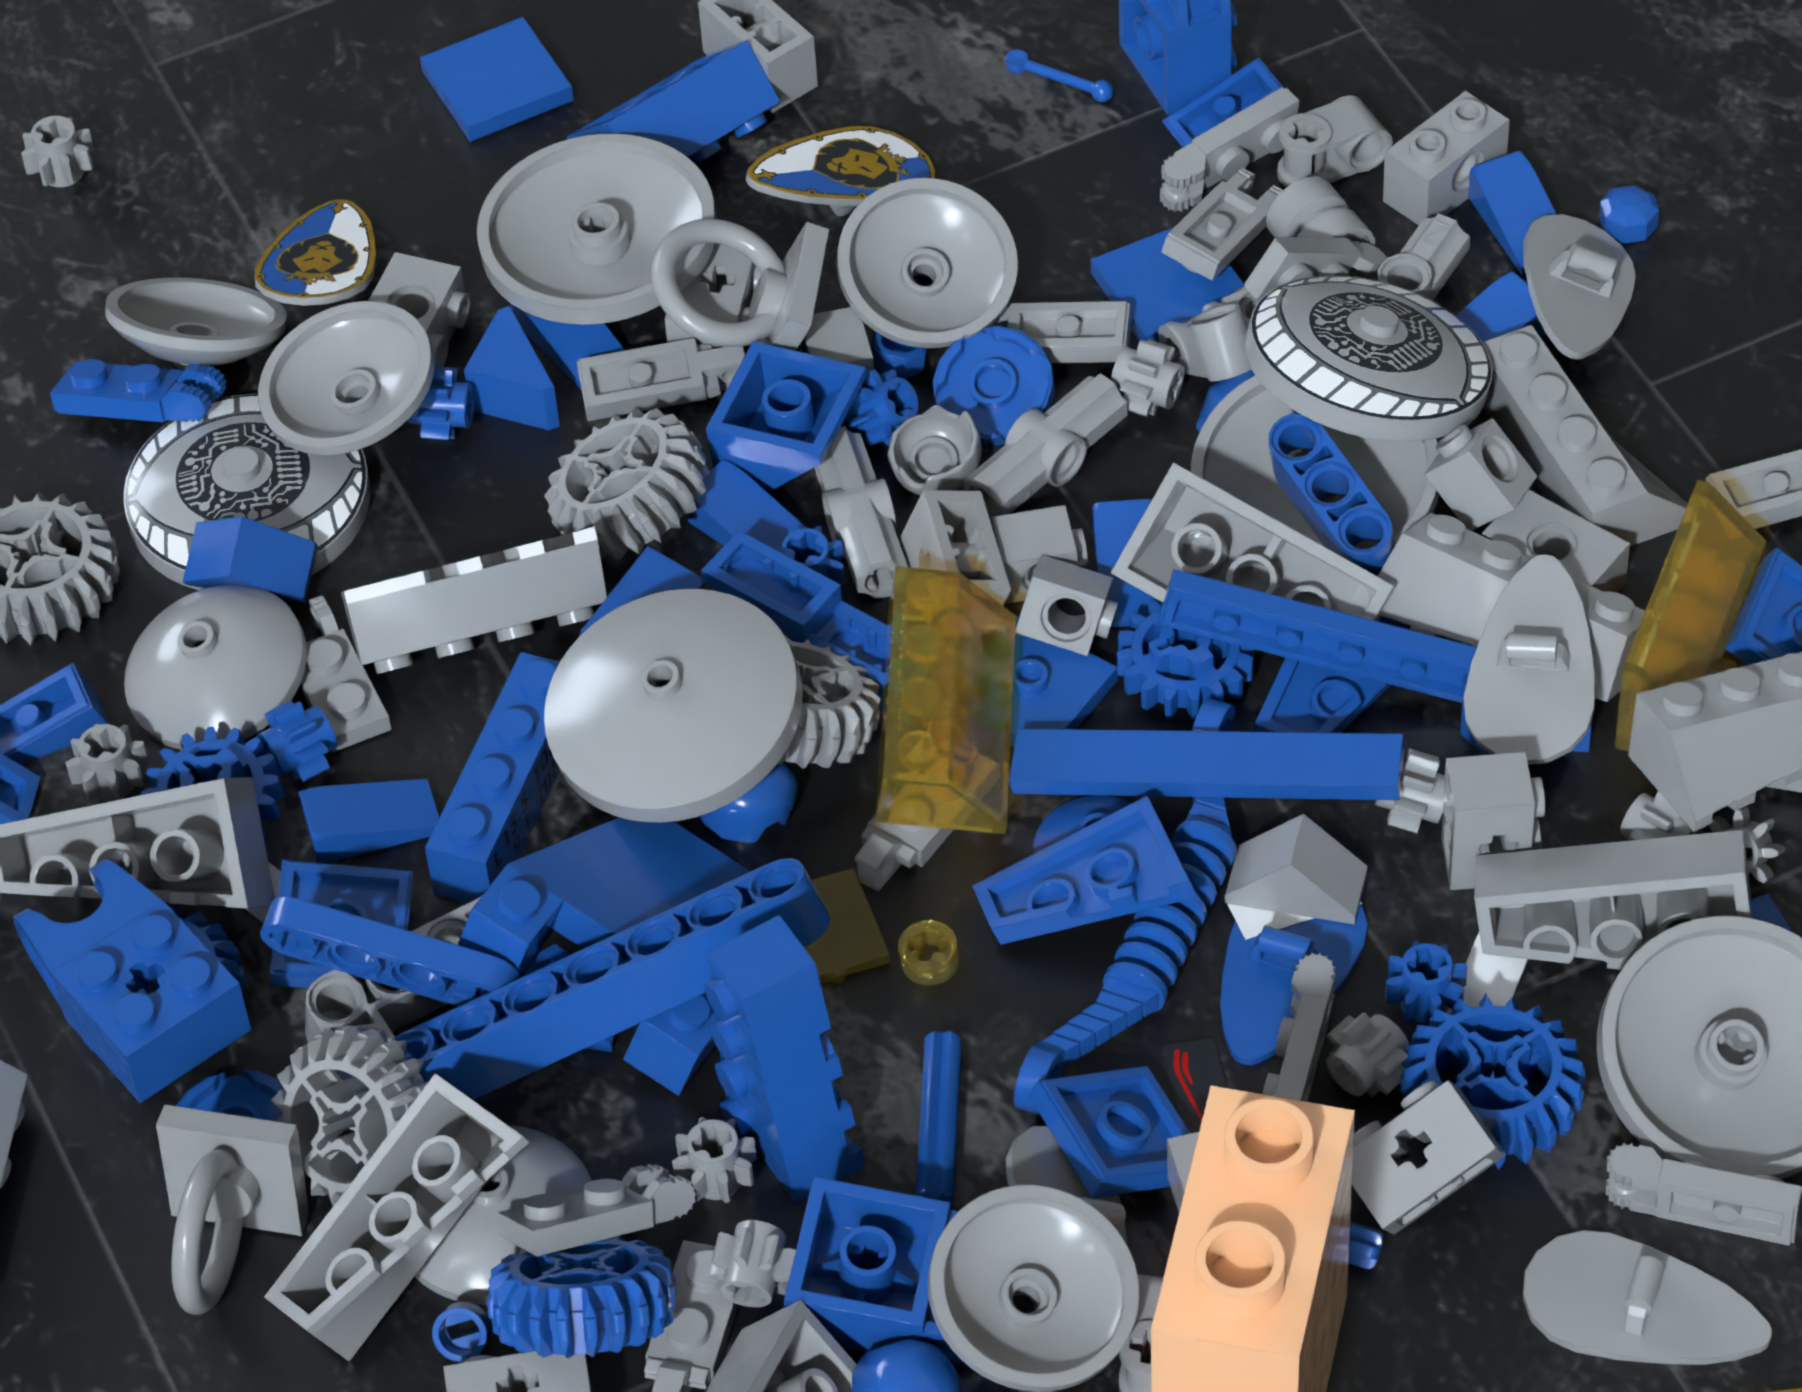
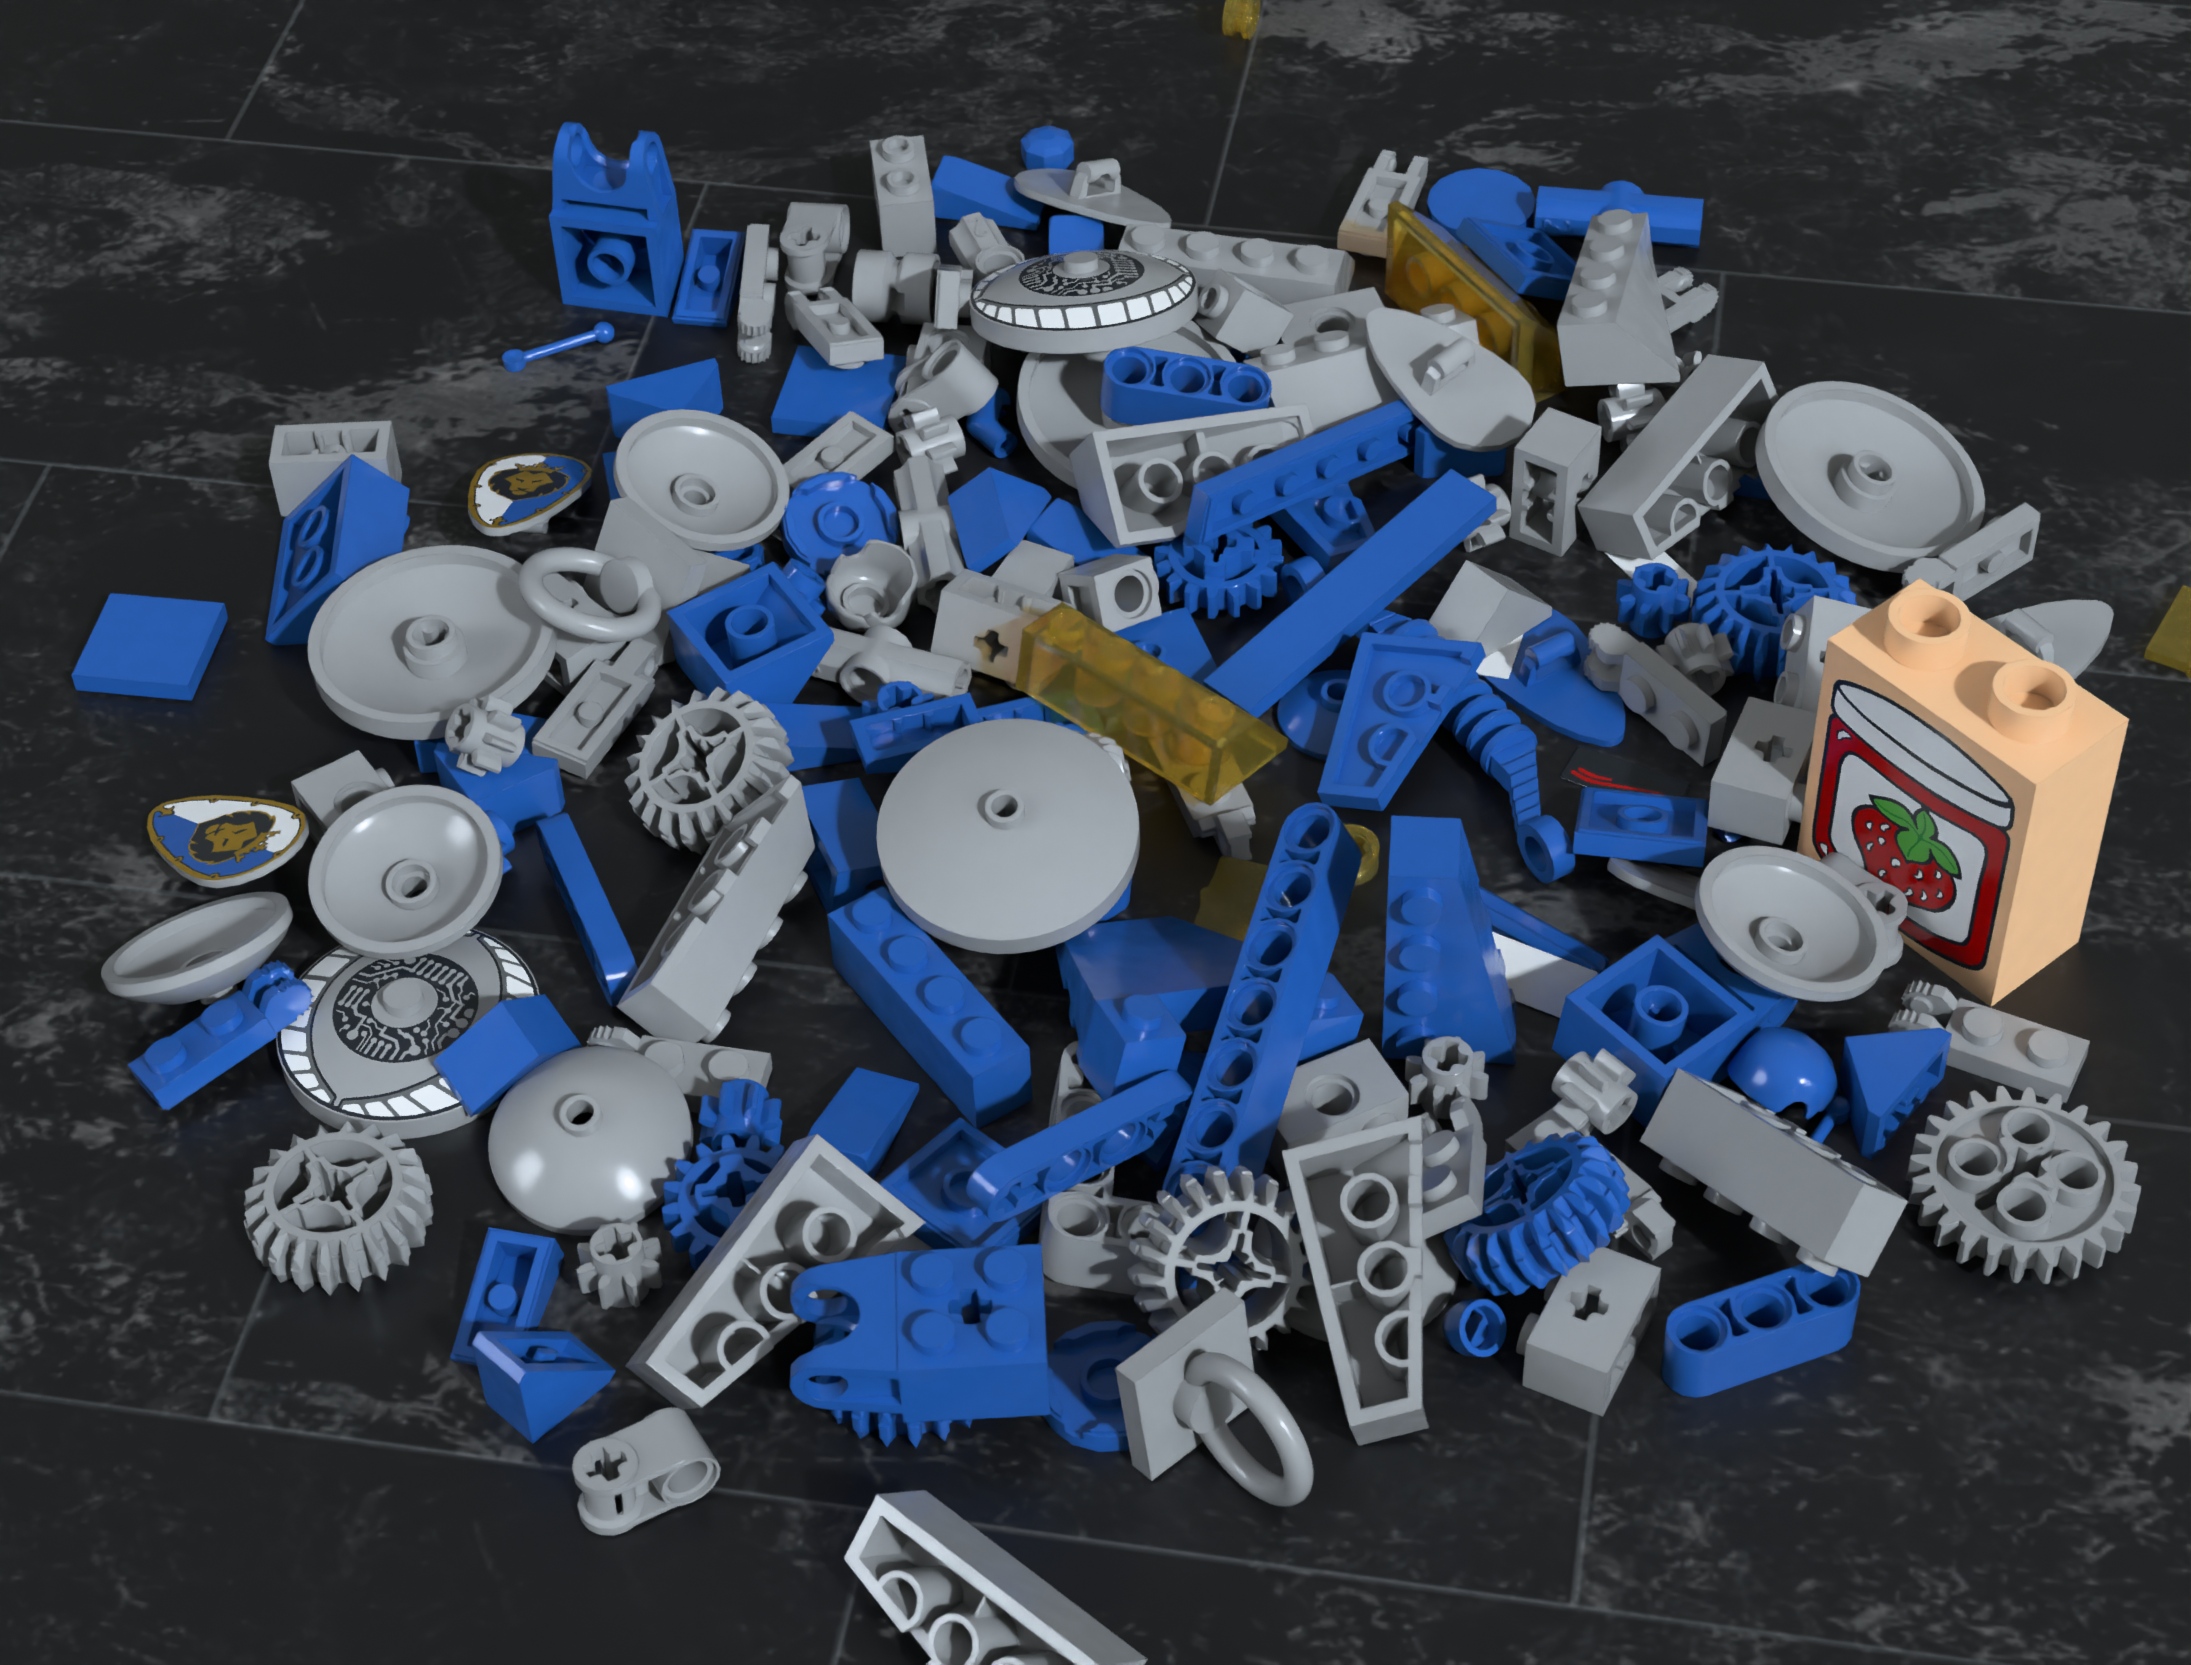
camera: 55 degrees left, 5 degrees down
none -> light grey gear [445,694,525,777]
none -> blue beam [535,812,638,1007]
none -> blue slope [605,358,724,439]
none -> blue slope [947,467,1052,573]
none -> light grey brick [1267,1038,1409,1187]
none -> white sticker [1492,932,1599,1018]

